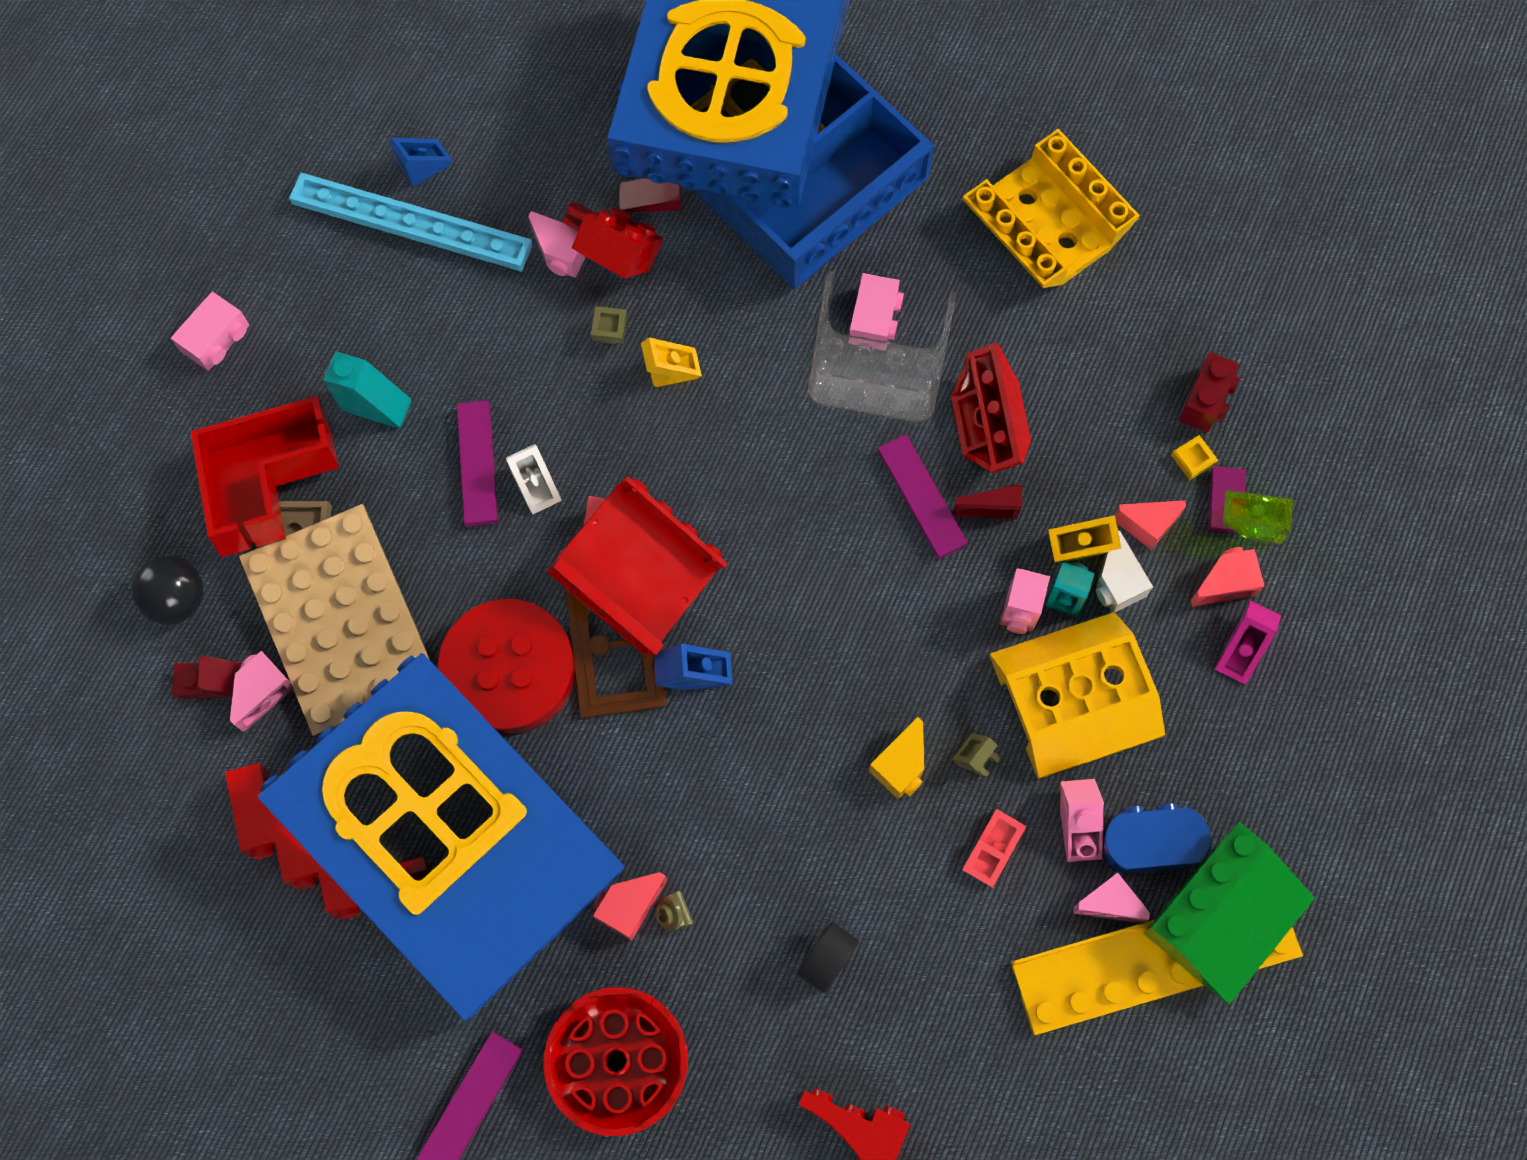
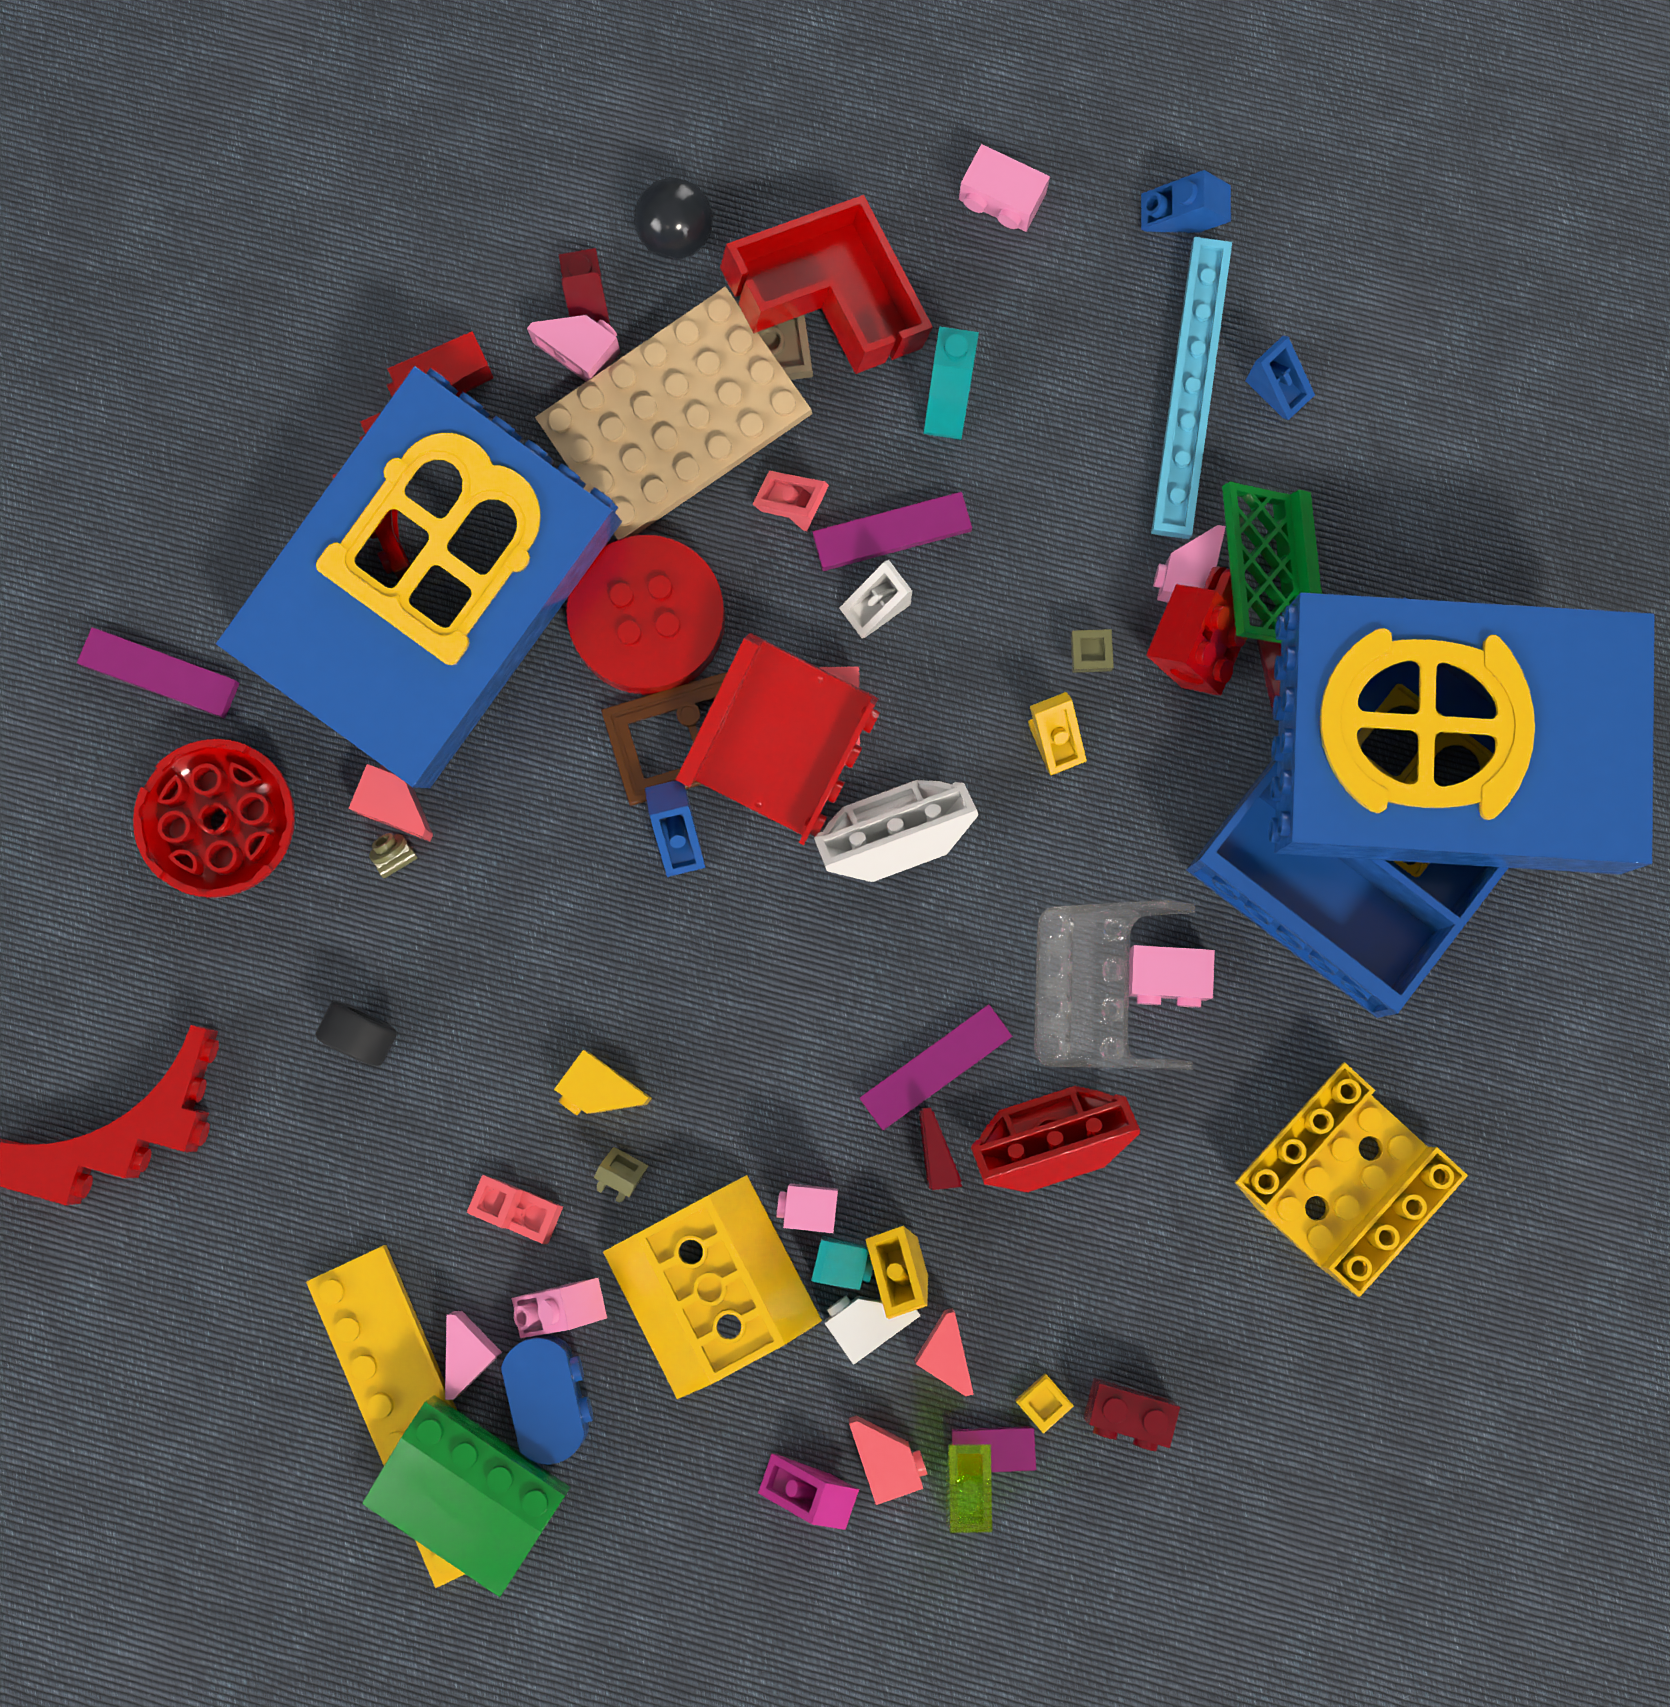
camera: 80 degrees right, 10 degrees up
none -> coral slope [753,471,829,531]
none -> white wedge [814,780,978,882]
none -> blue slope [1141,170,1231,233]
none -> green fence [1222,482,1322,643]

